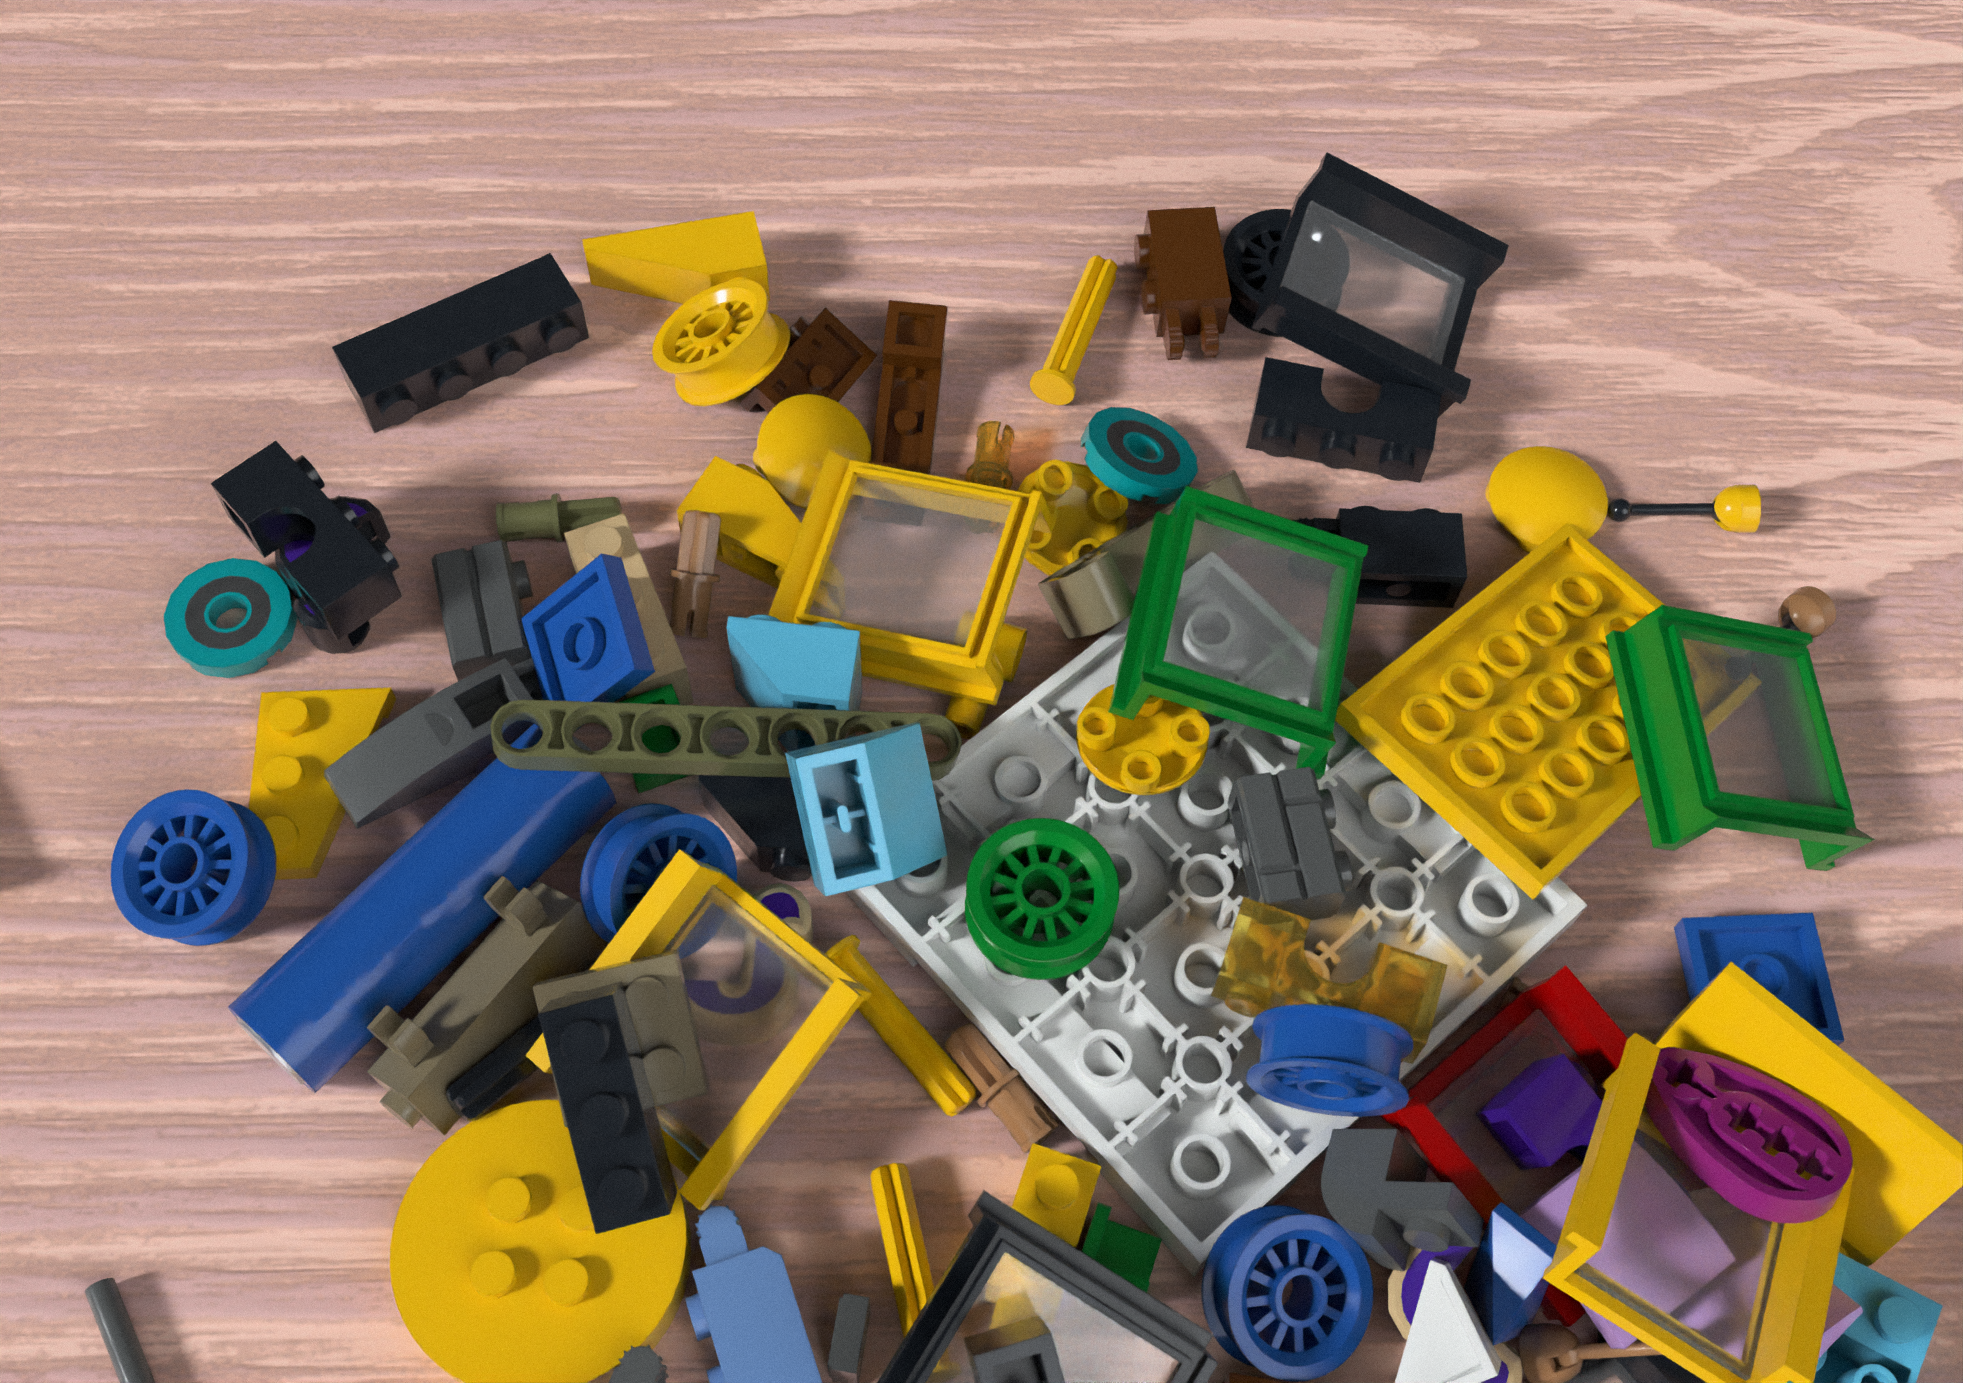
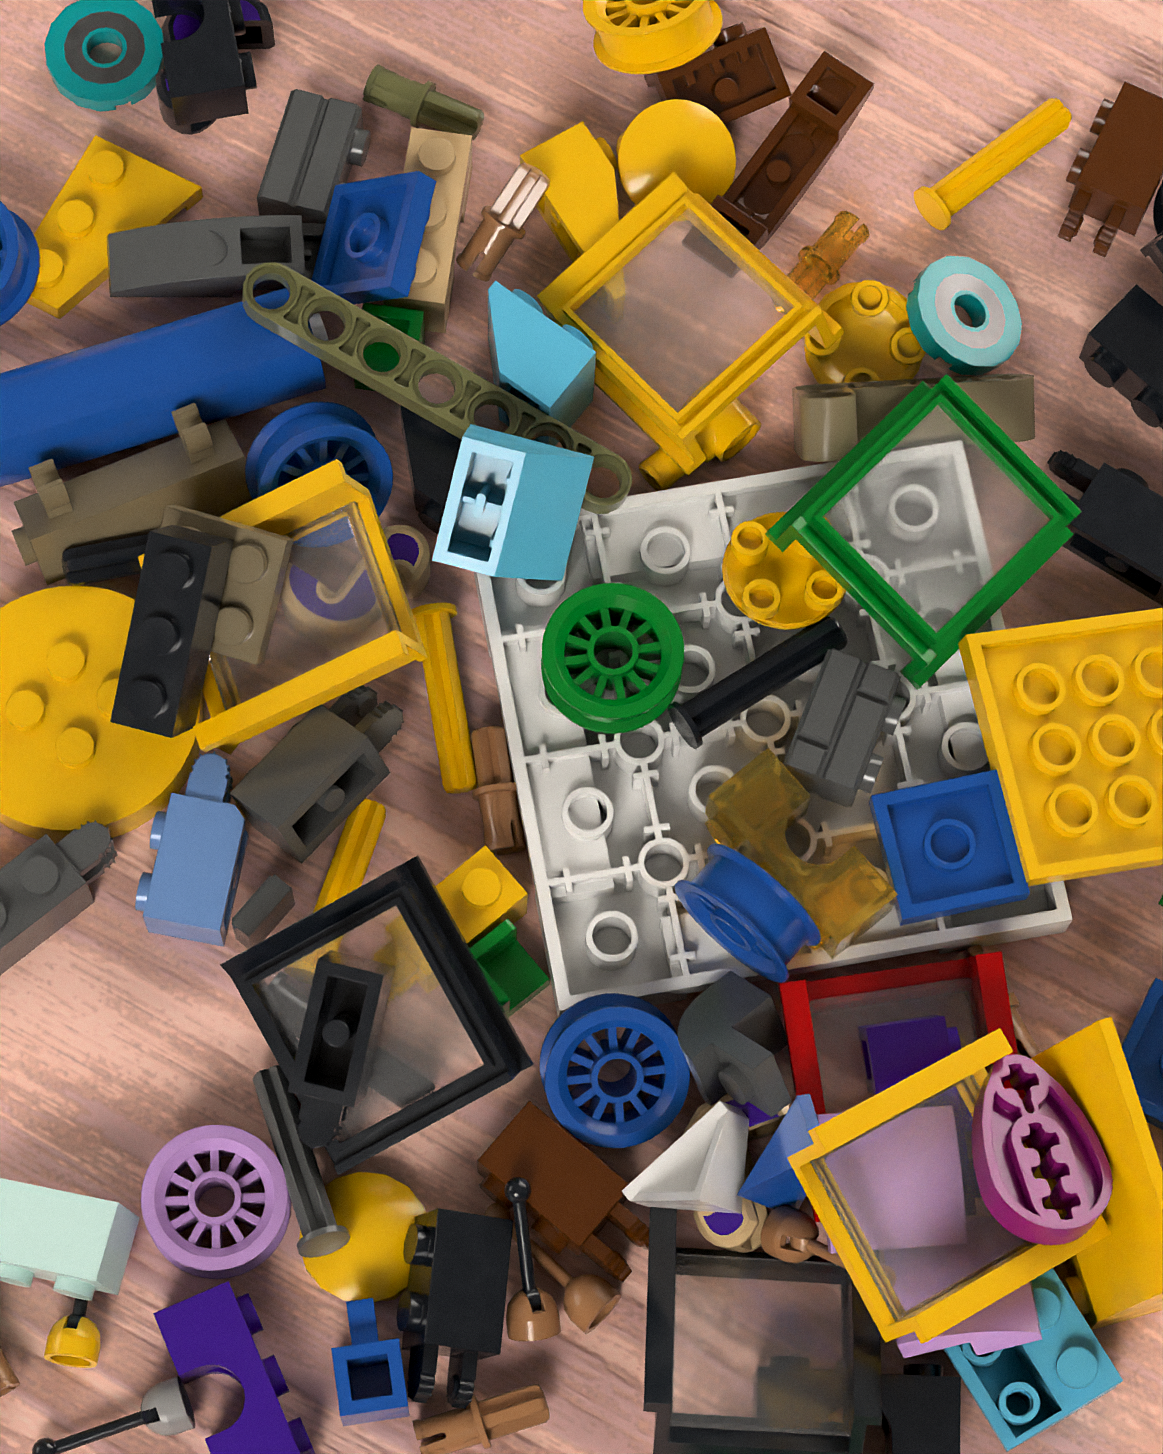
camera: 30 degrees right, 10 degrees up
none -> dark grey hinge [230,685,404,863]
none -> black axle [668,616,848,749]
none -> blue plate [869,769,1030,926]

